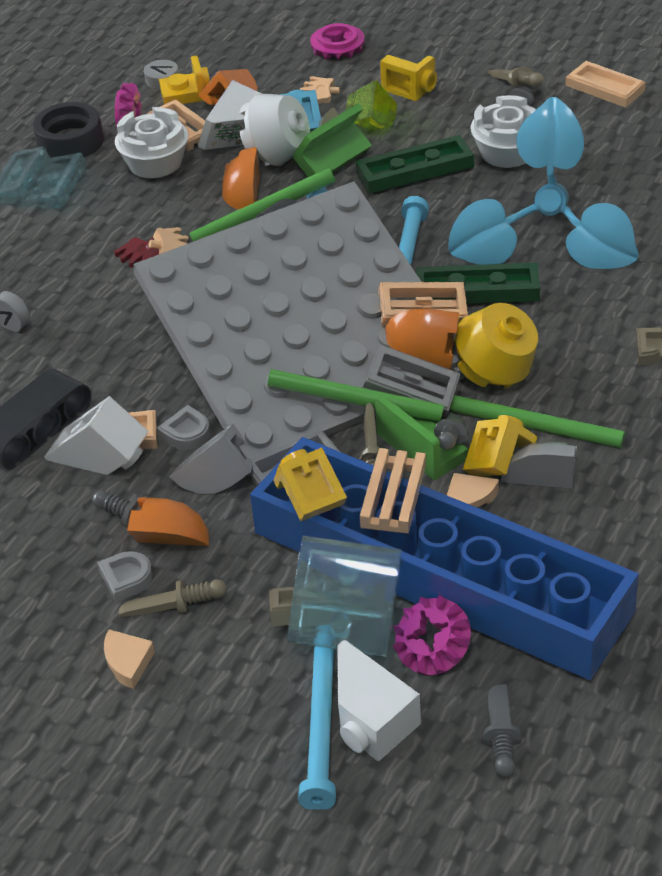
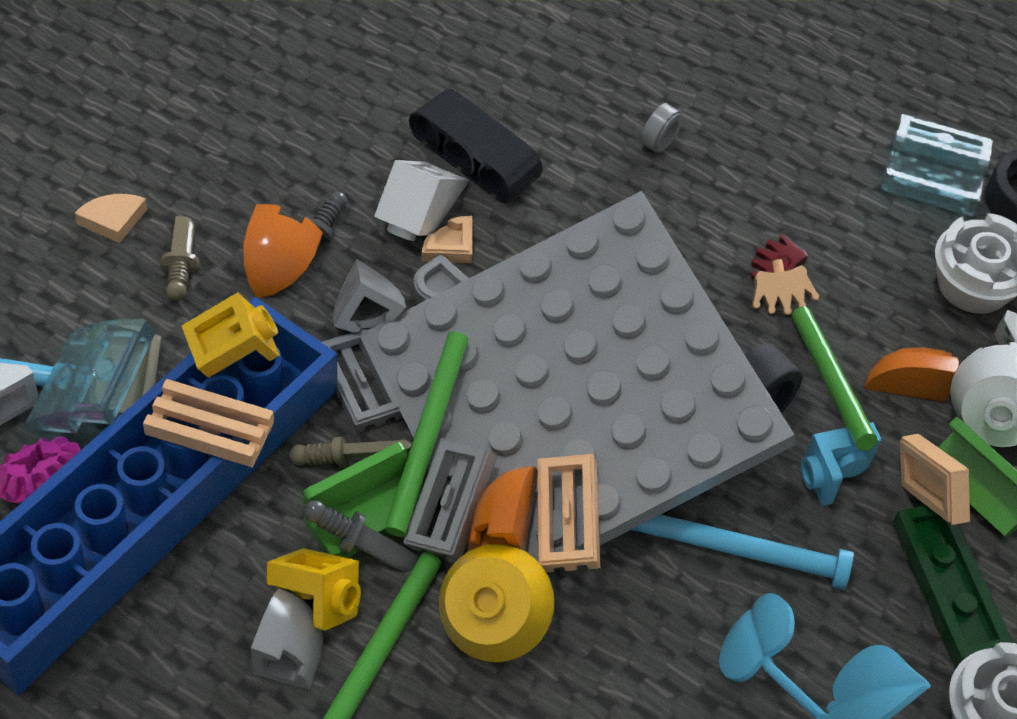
camera: 85 degrees right, 10 degrees up
light grey tile [97,551,153,602] -> none
dark green plate [416,263,540,304] -> none
light nougat tile [447,473,499,507] -> none
none -> light nougat tile [900,434,970,525]

